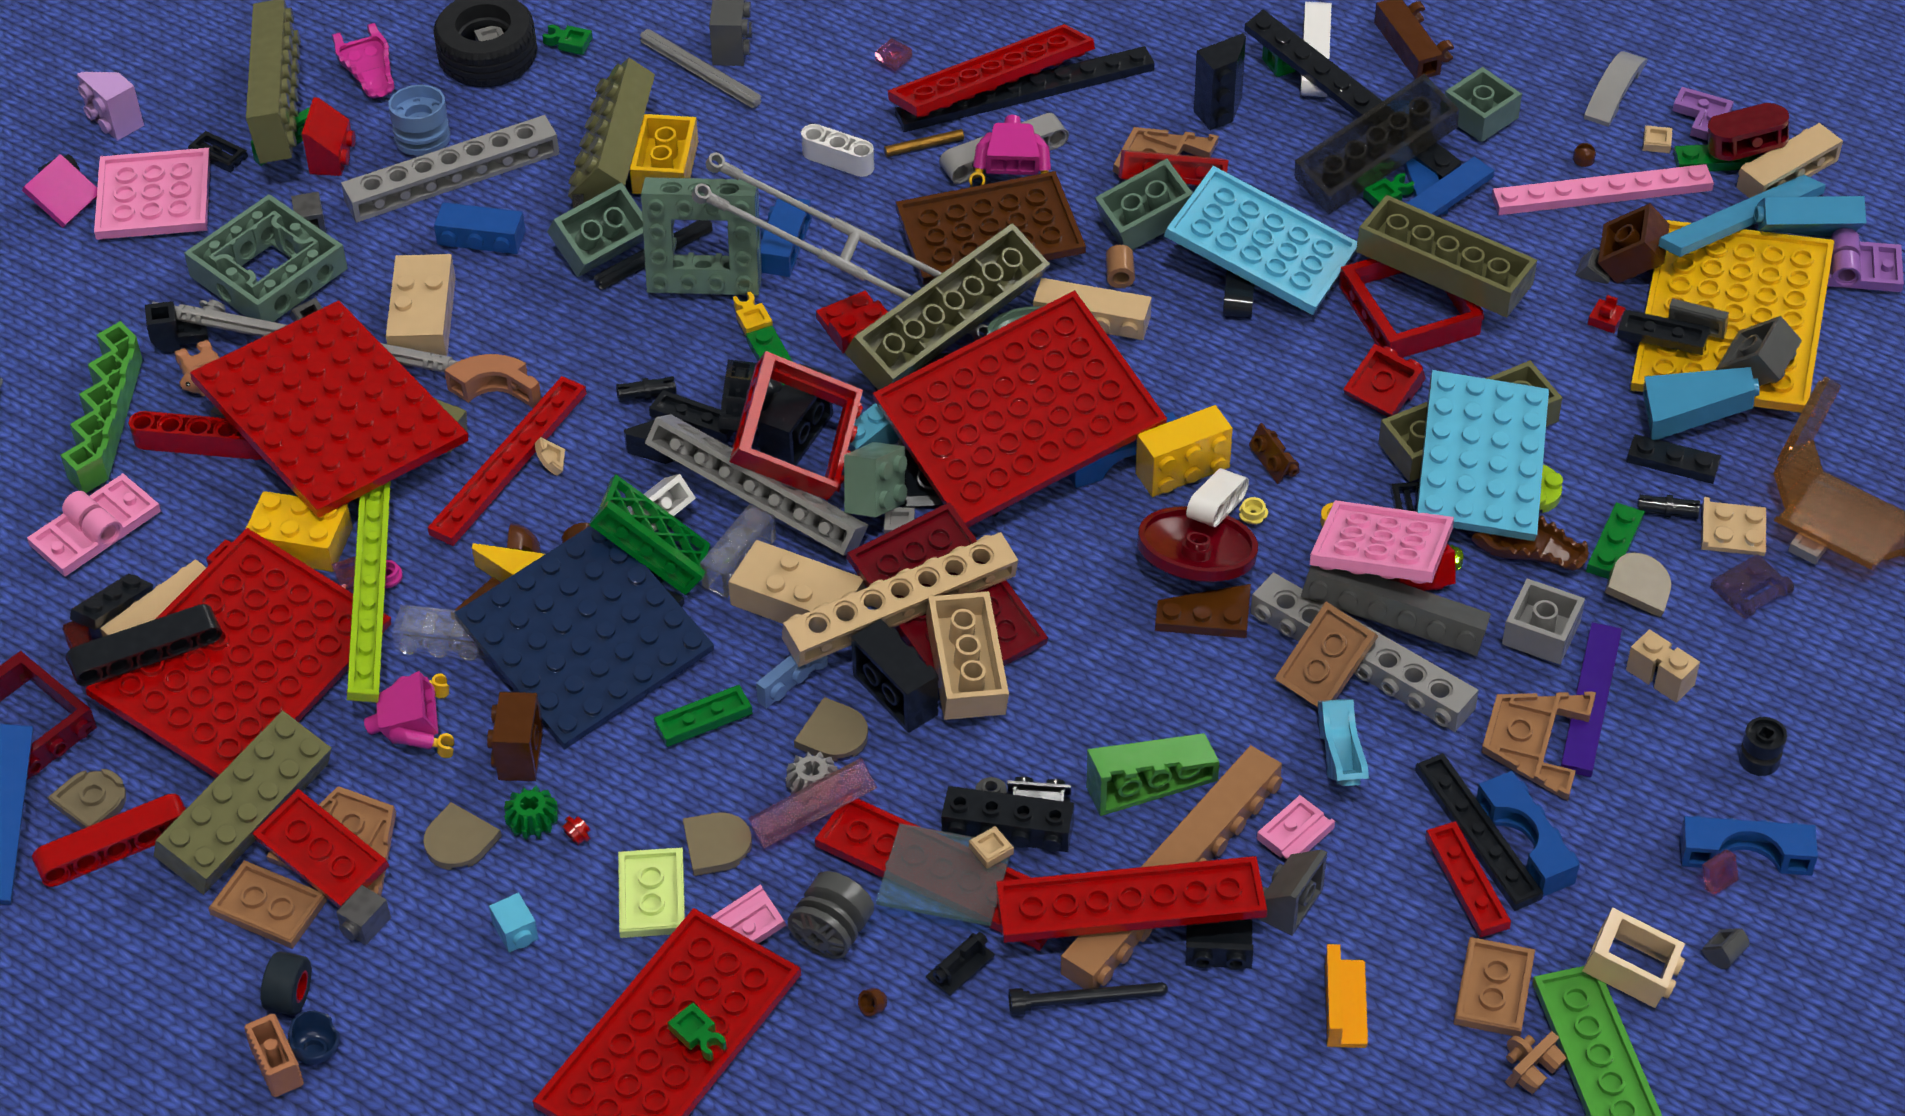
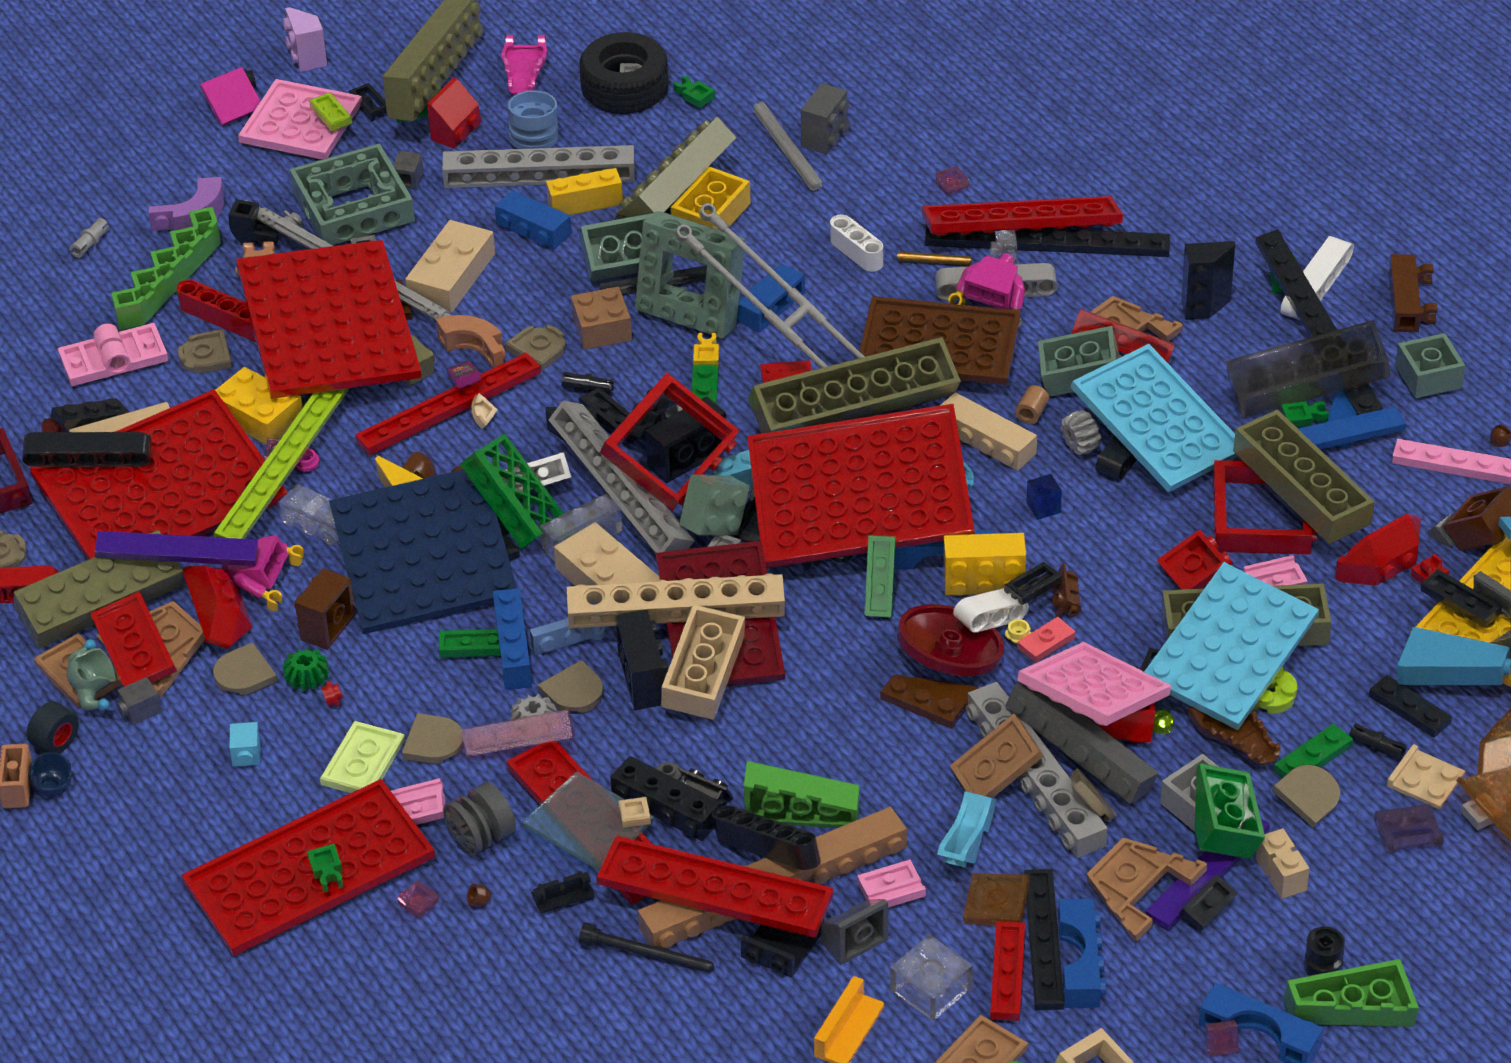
camera: 25 degrees right, 5 degrees down
none -> sand green piece [66,639,116,711]
none -> dark purple tile [95,531,258,566]
none -> medium lavender arch [149,177,224,231]
none -> dark tan tile [178,329,232,373]
none -> red wedge [182,566,252,649]
none -> lime plate [309,92,352,132]
none -> clear pink plate [398,880,439,918]
none -> magenta tile [446,360,481,389]
none -> blue arch [493,588,532,690]
none -> dark tan tile [505,325,566,371]
none -> yellow brick [546,168,623,215]
none -> medium nougat brick [571,287,632,350]
none -> black beam [712,806,821,870]
none -> green plate [865,535,896,617]
none -> clear brick [890,934,973,1021]
none -> clear orange tile [963,873,1030,925]
none -> clear brick [990,230,1017,264]
none -> black tile [1004,562,1062,605]
none -> coral plate [1017,617,1076,663]
none -> clear blue brick [1026,474,1062,520]
none -> light grey gear [1061,410,1101,455]
none -> dark tan tile [1070,768,1117,822]
none -> black plate [1179,874,1238,933]
none -> green slope [1194,763,1265,859]
none -> bright pink plate [1243,555,1308,586]
none -> bright green wedge [1283,959,1419,1027]
none -> red wedge [1335,514,1421,586]

